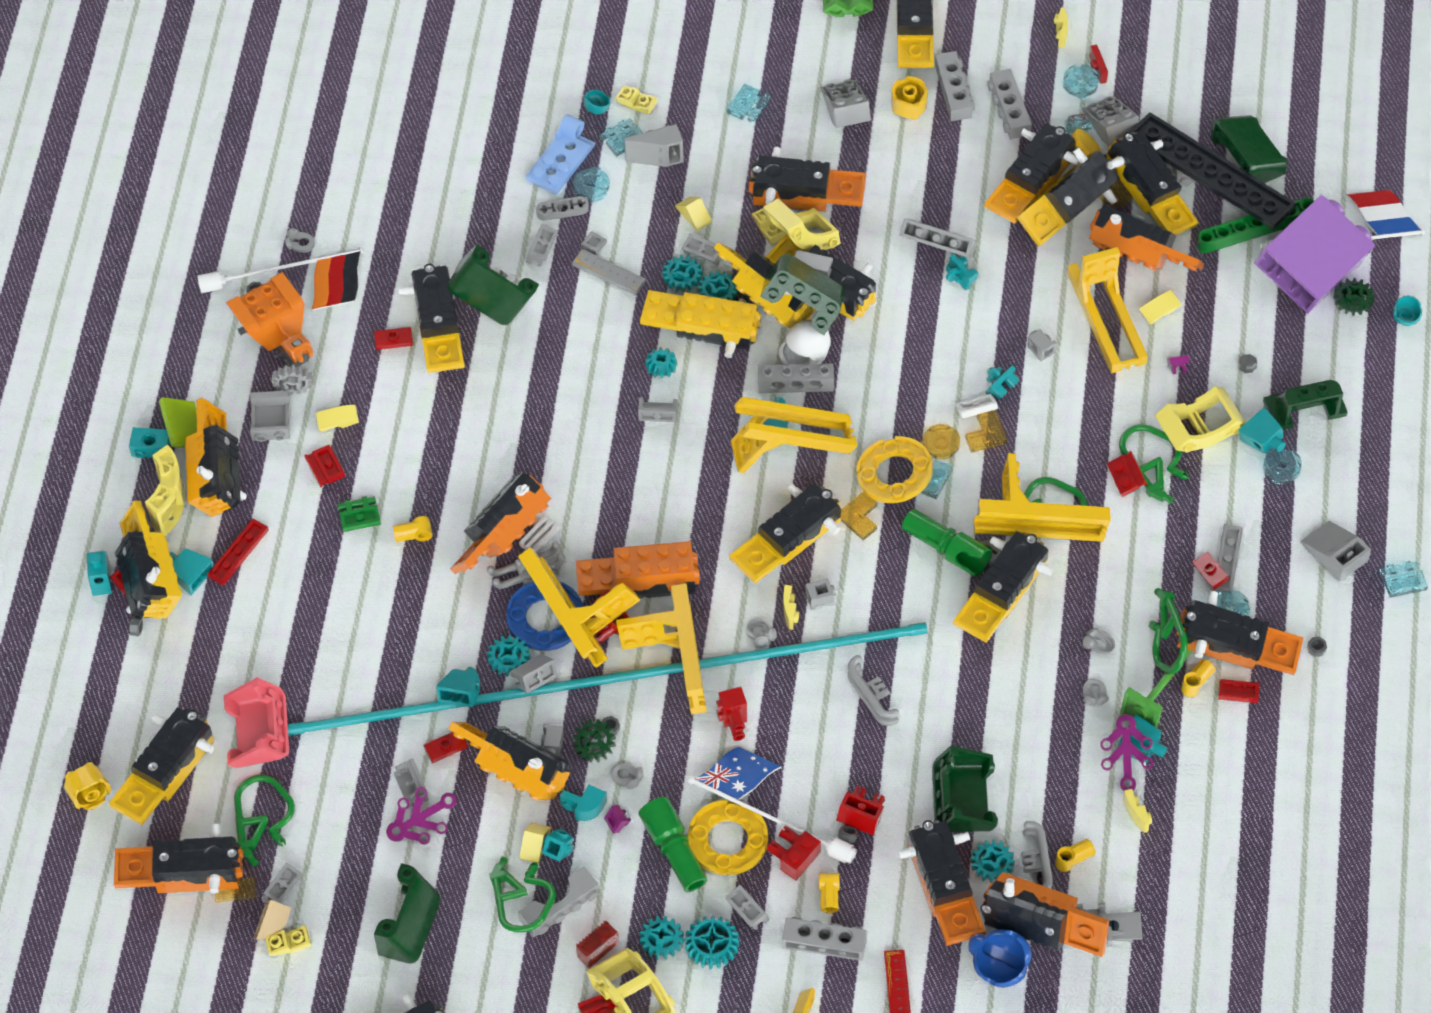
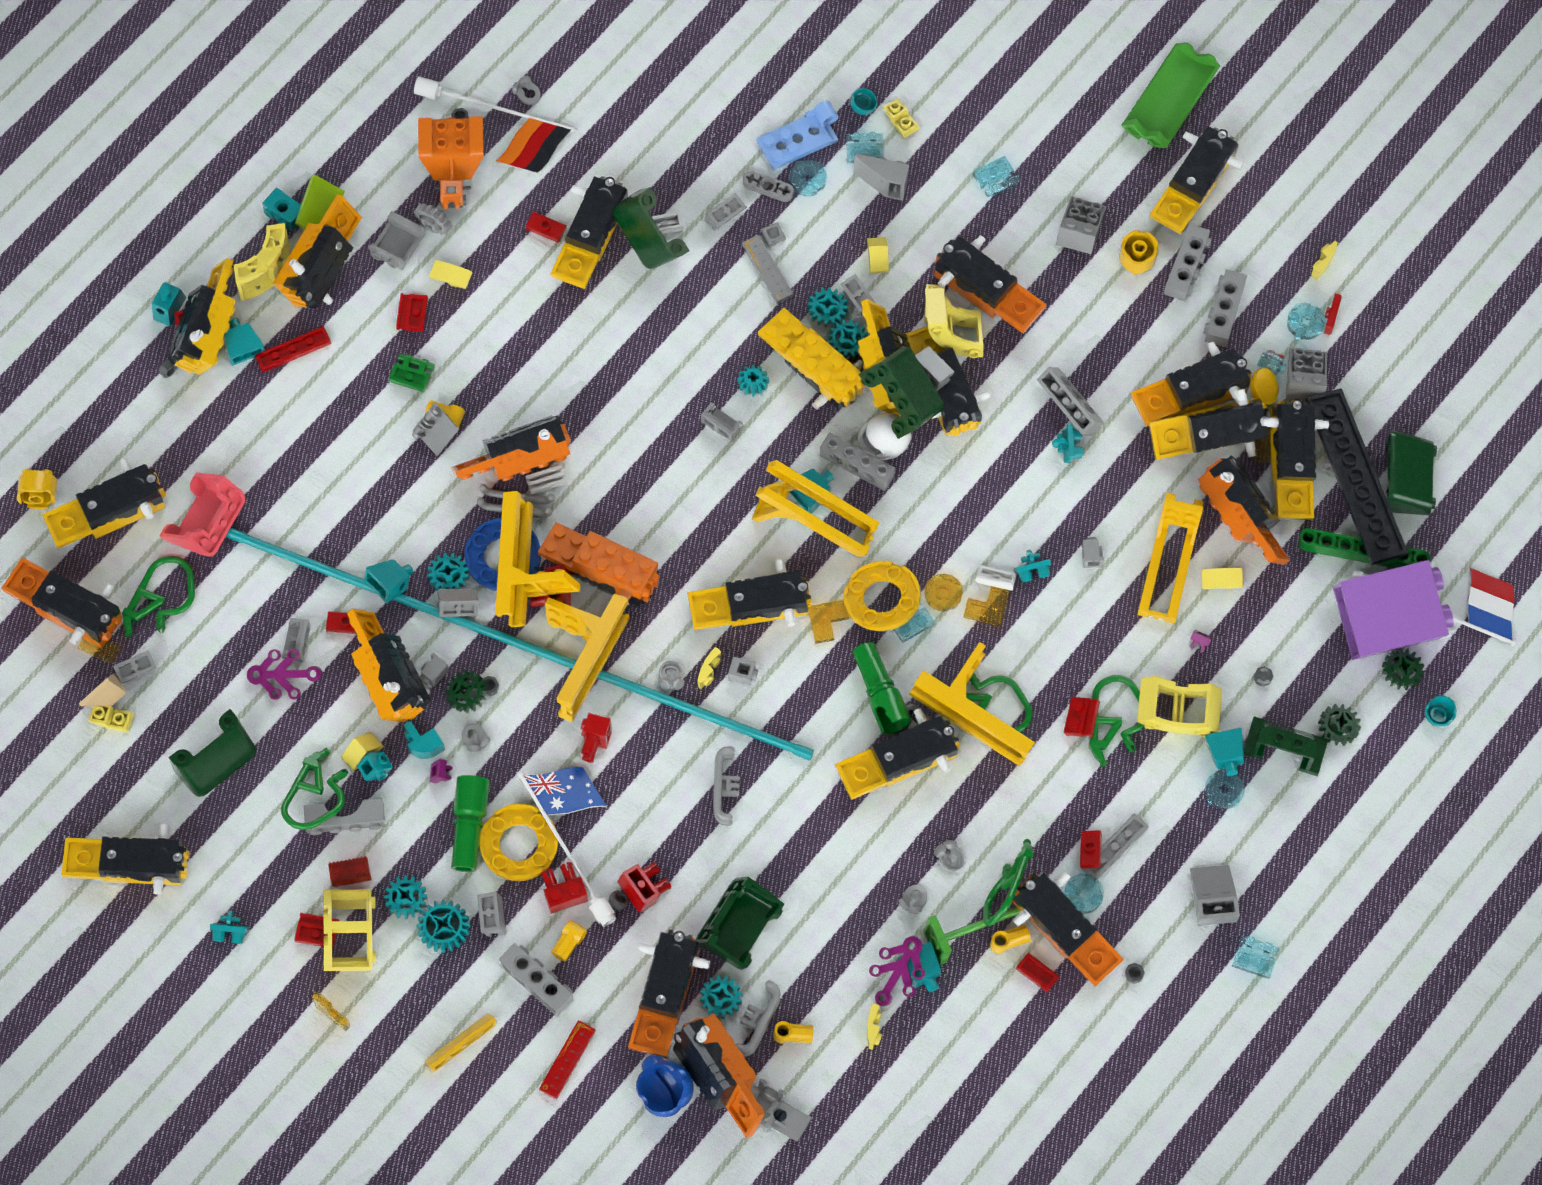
camera: 30 degrees right, 10 degrees up
none -> light grey hinge [412,403,459,456]
none -> dark green gear [1318,704,1361,746]

